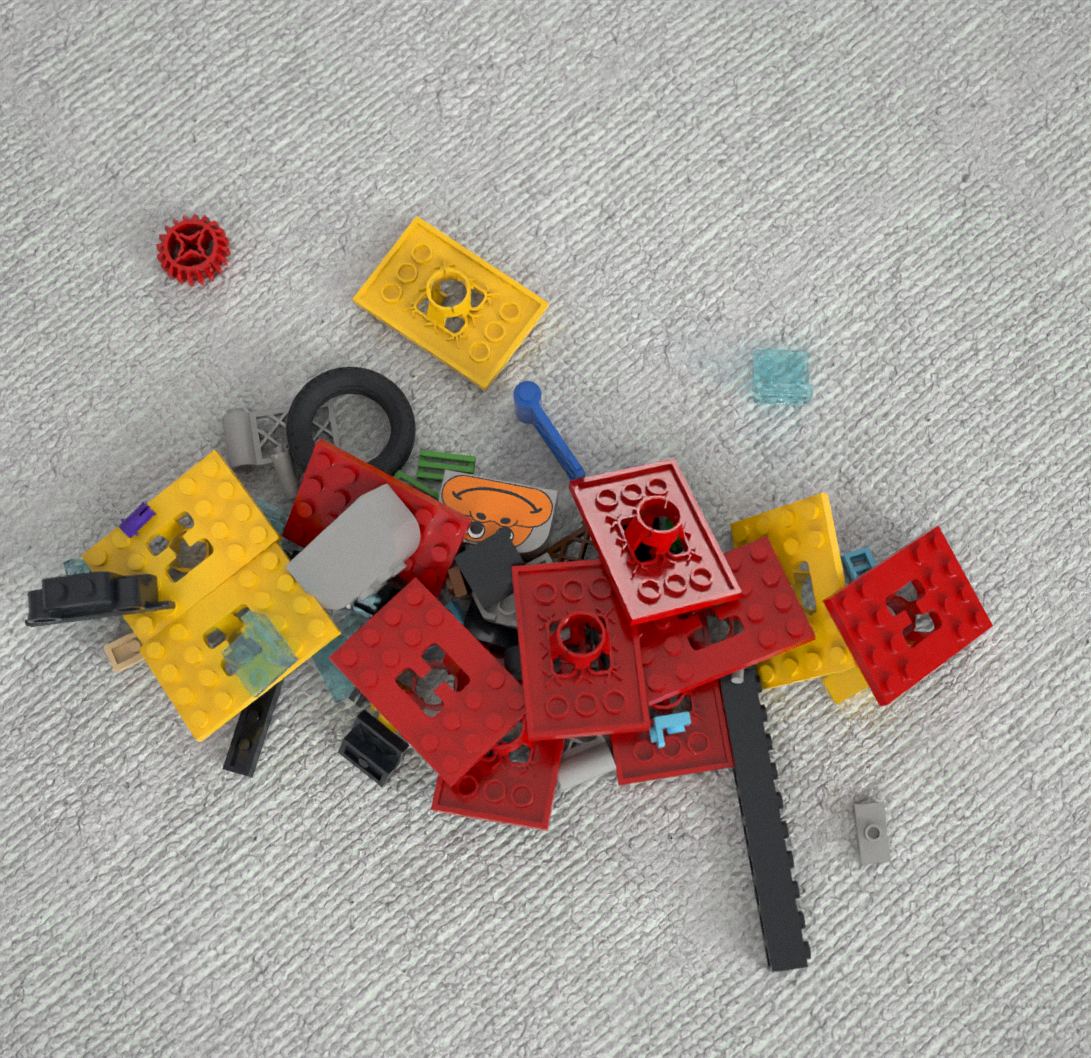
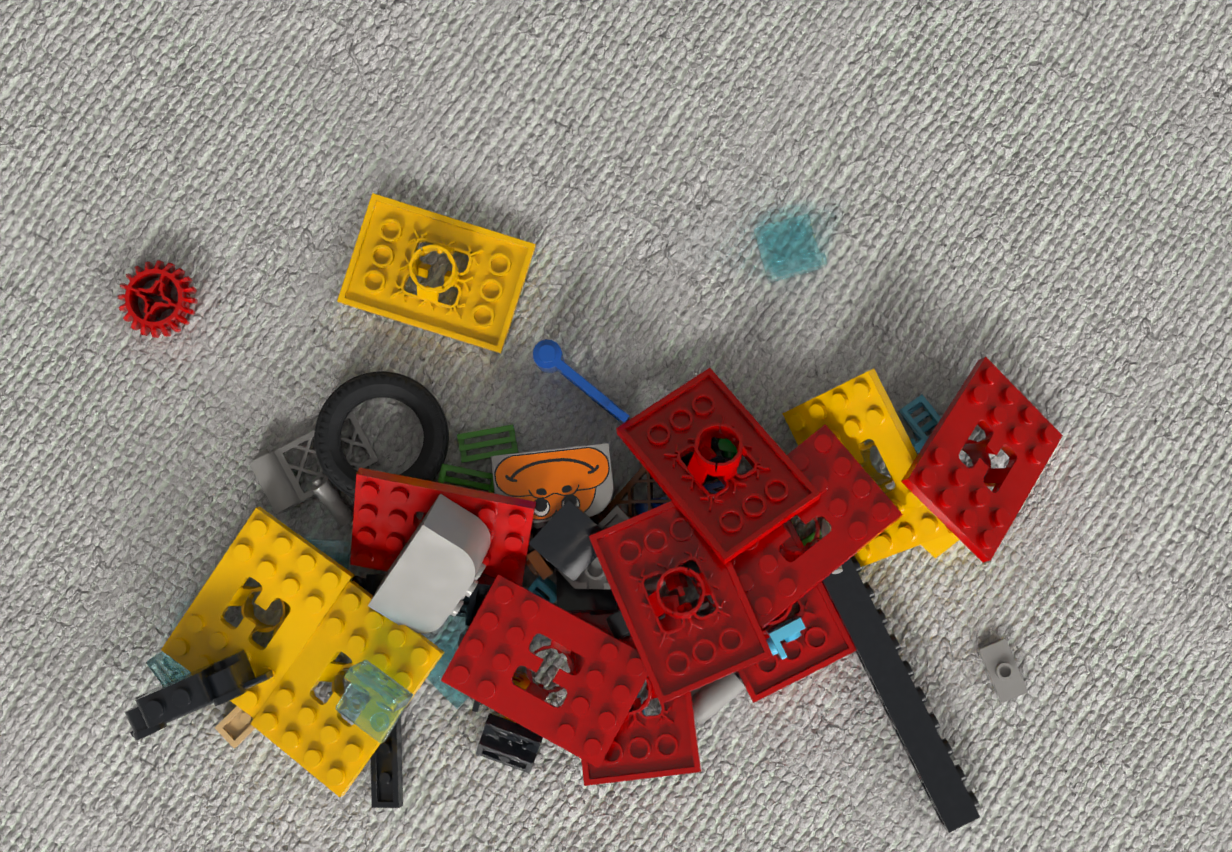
camera: 20 degrees left, 10 degrees up
dark purple pin [118,501,156,538] -> none

